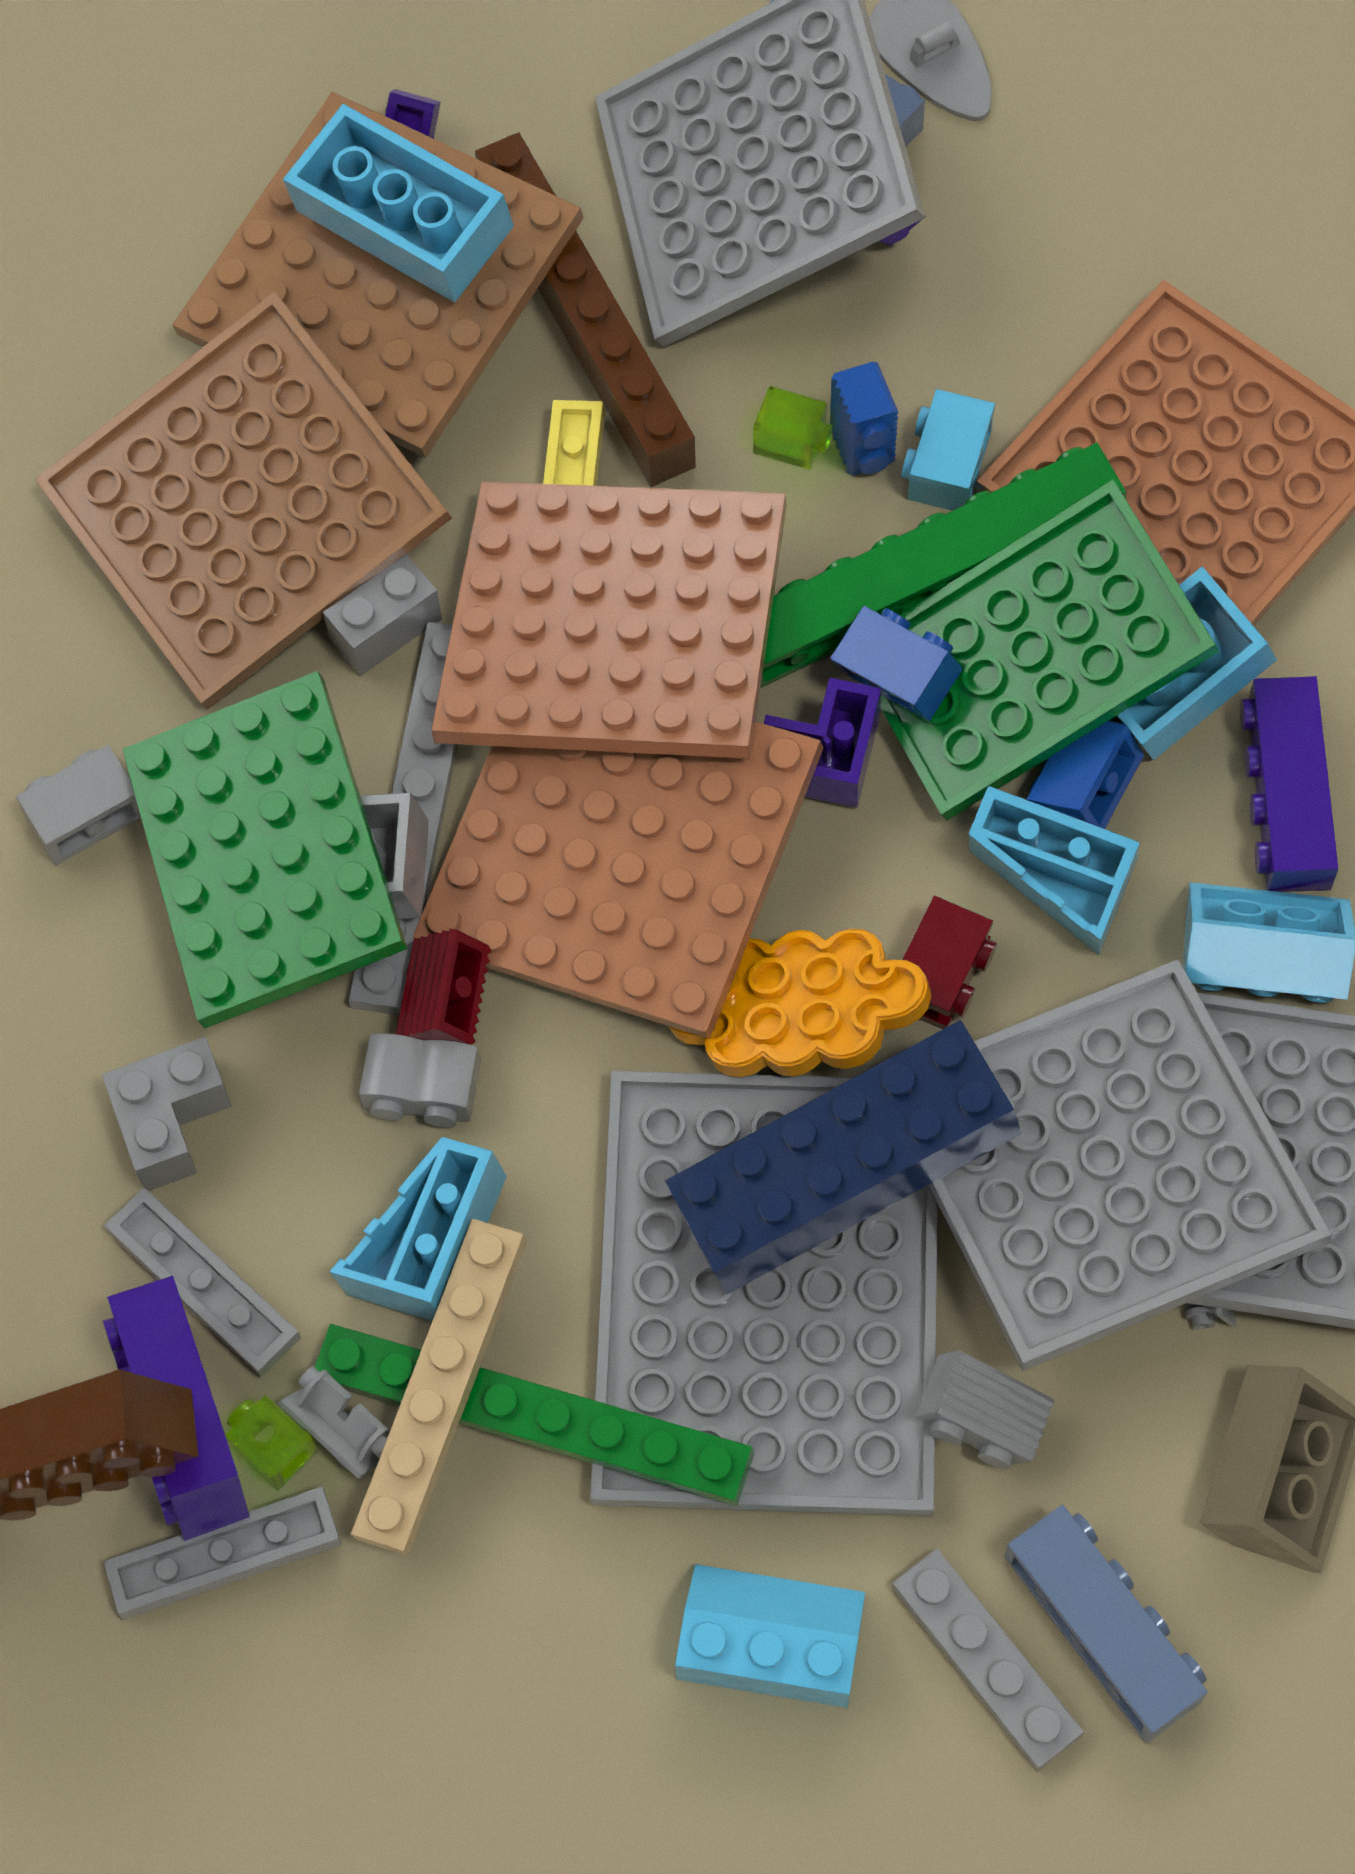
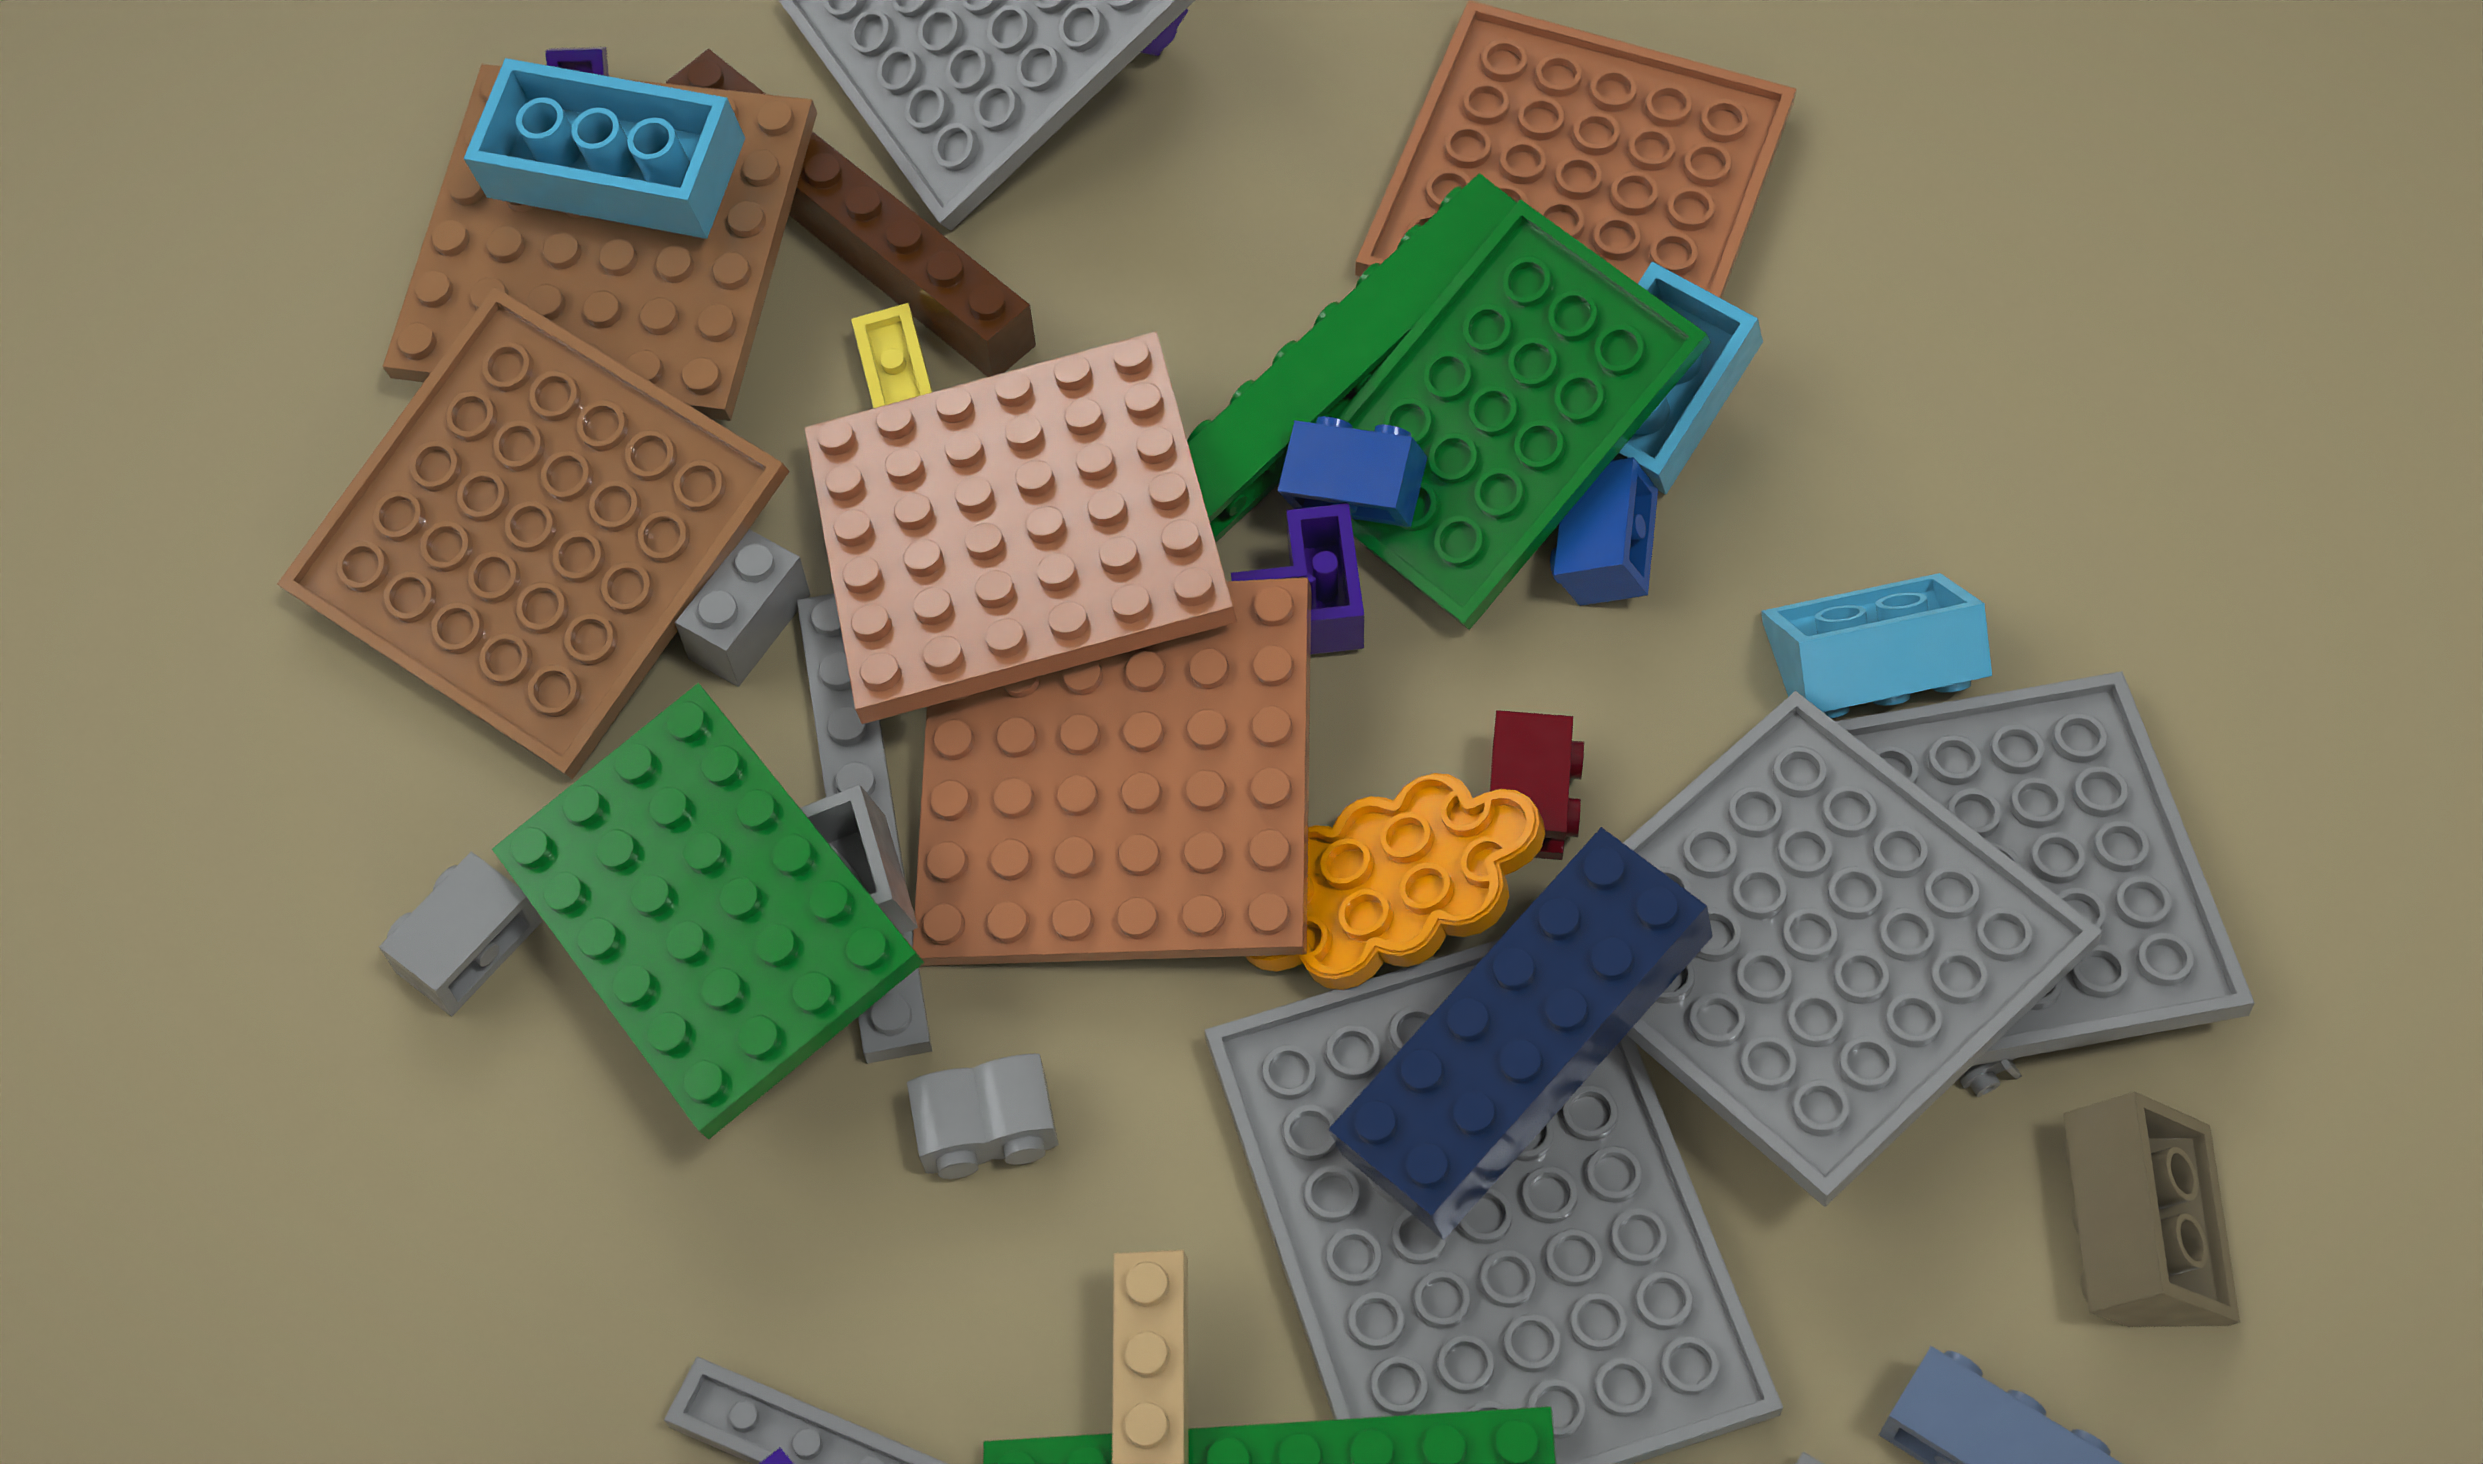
camera: 20 degrees left, 5 degrees down
light grey brick [101,1036,232,1191] -> none
medium azure wedge [329,1137,507,1321] -> none
dark red brick [396,928,492,1045] -> none
clear neon green brick [753,386,833,470] -> none
blue brick [829,361,899,476] -> none
medium azure brick [901,389,995,511] -> none
light grey brick [916,1350,1054,1469] -> none
medium azure wedge [968,786,1140,955] -> none
dark purple brick [1240,676,1339,892] -> none

